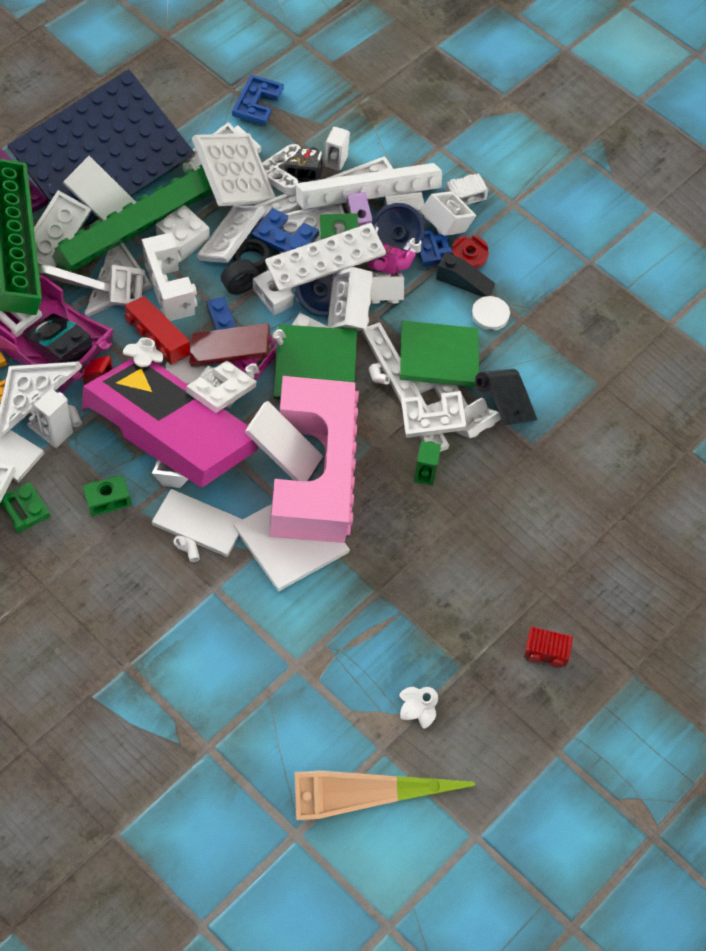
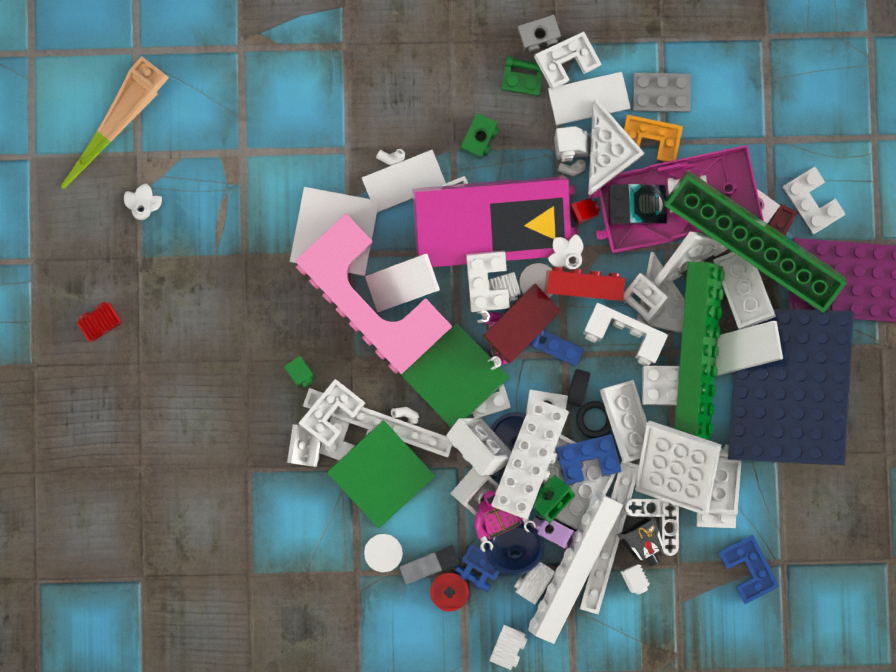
camera: 140 degrees right, 25 degrees up
white brick [420,191,476,236] -> none
black door [475,369,537,425] -> none

